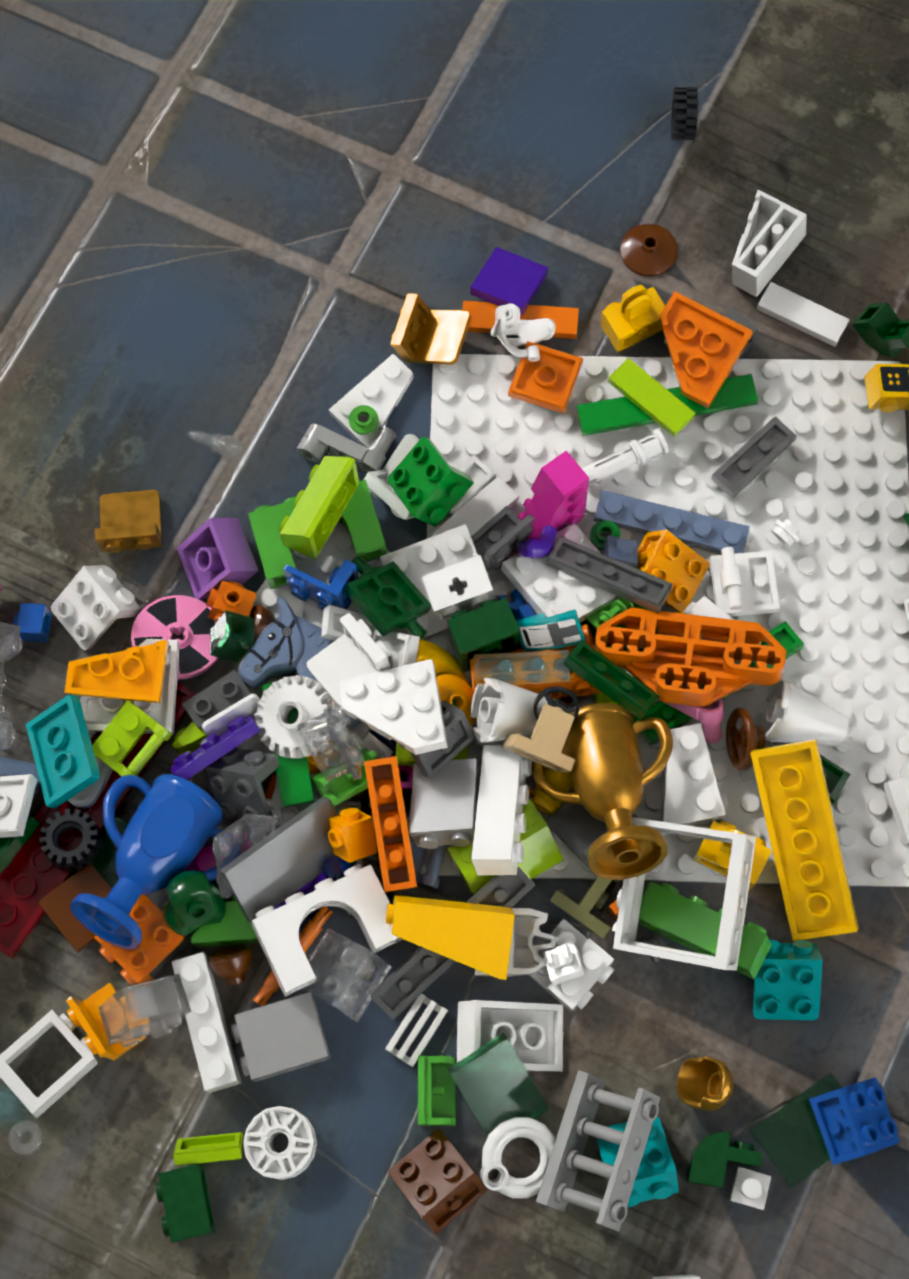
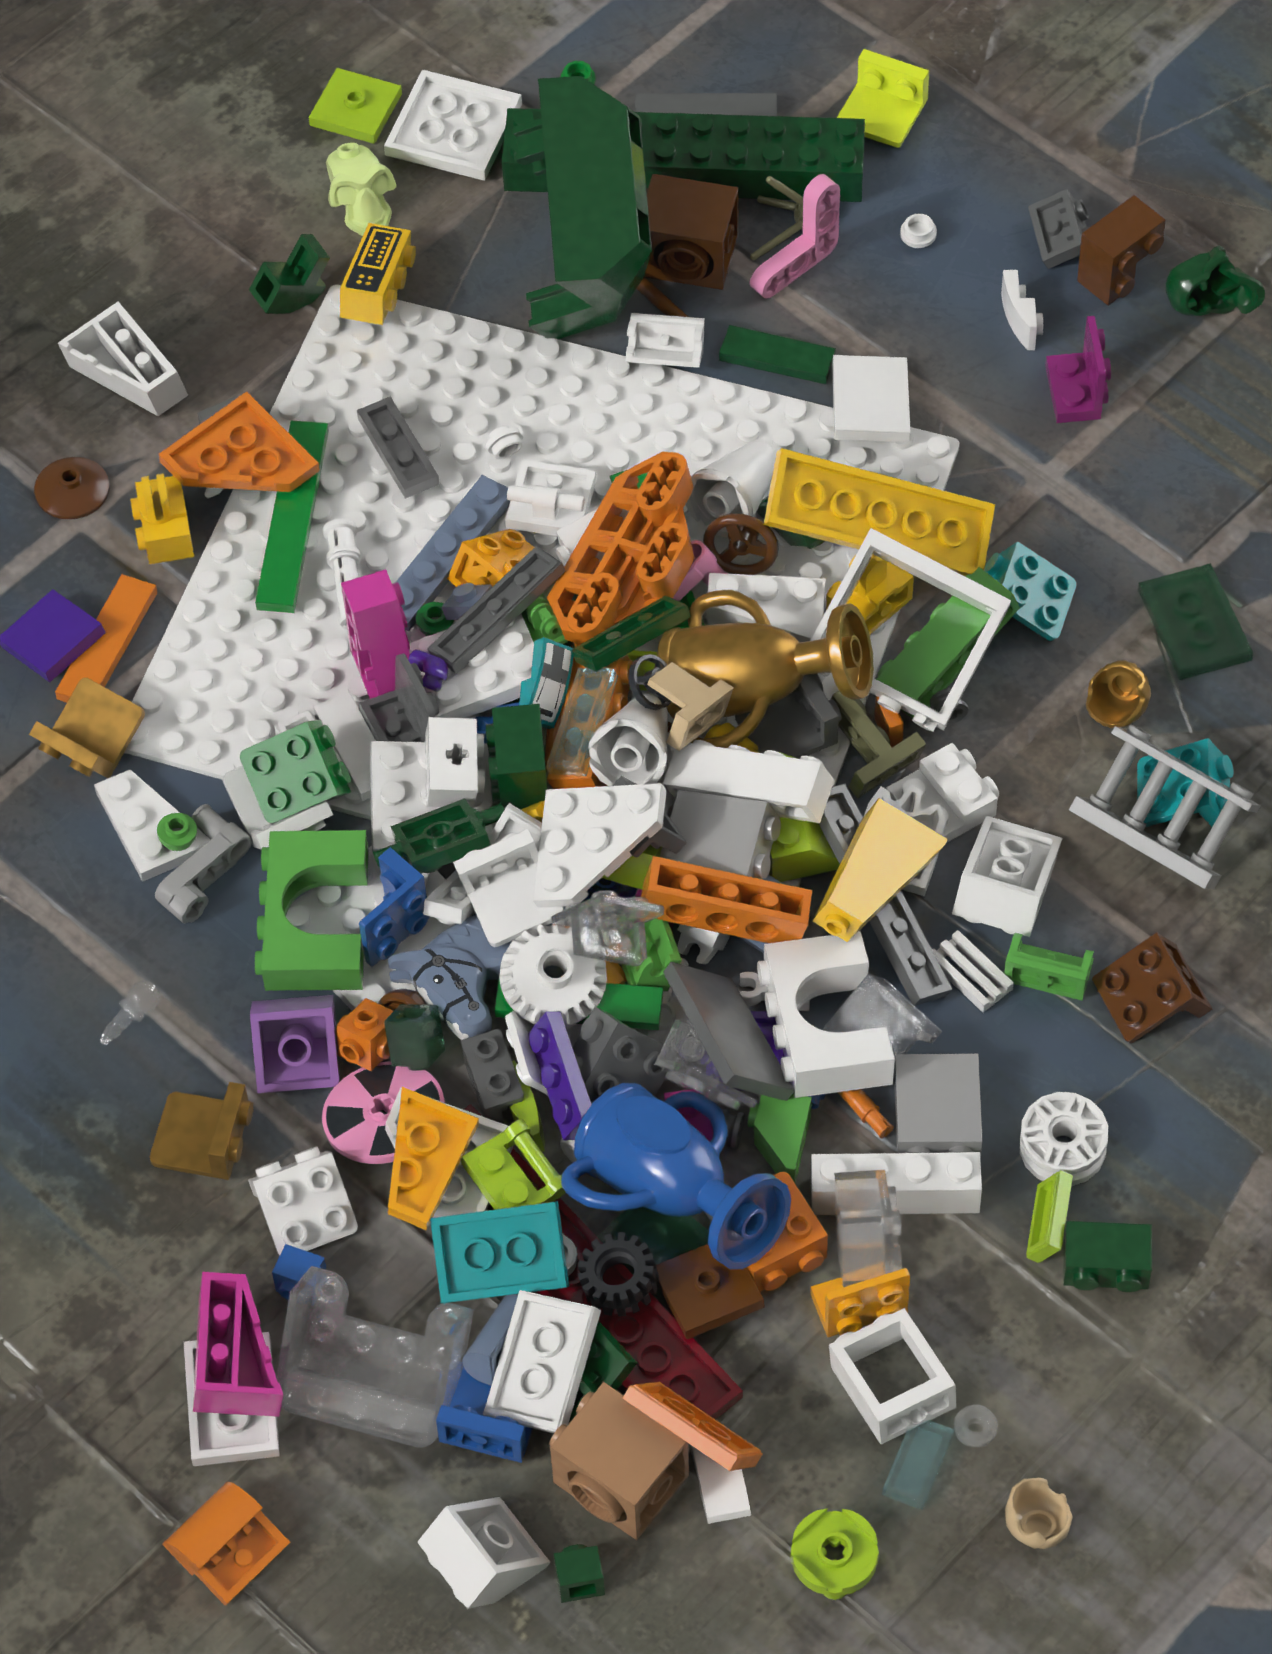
camera: 75 degrees left, 15 degrees down
dark green head [162,870,226,936] -> none
reddish brown brick [207,944,252,985] -> none
lime slope [279,456,360,560] -> none
clear blue piece [321,855,354,880] -> none
light orange brick [328,808,377,863] -> none
clear green tile [447,1033,549,1137] -> none
white piece [480,1117,556,1198] -> none
white helmet [491,303,556,362] -> none
orange plate [508,341,583,414] -> none
white tile [543,941,585,985] -> none
lime tile [608,358,696,438] -> none
dark green brick [686,1132,763,1188] -> none
white plate [729,1167,771,1210] -> none
white tile [757,282,850,347] -> none
blue bracket [809,1077,900,1165] -> none

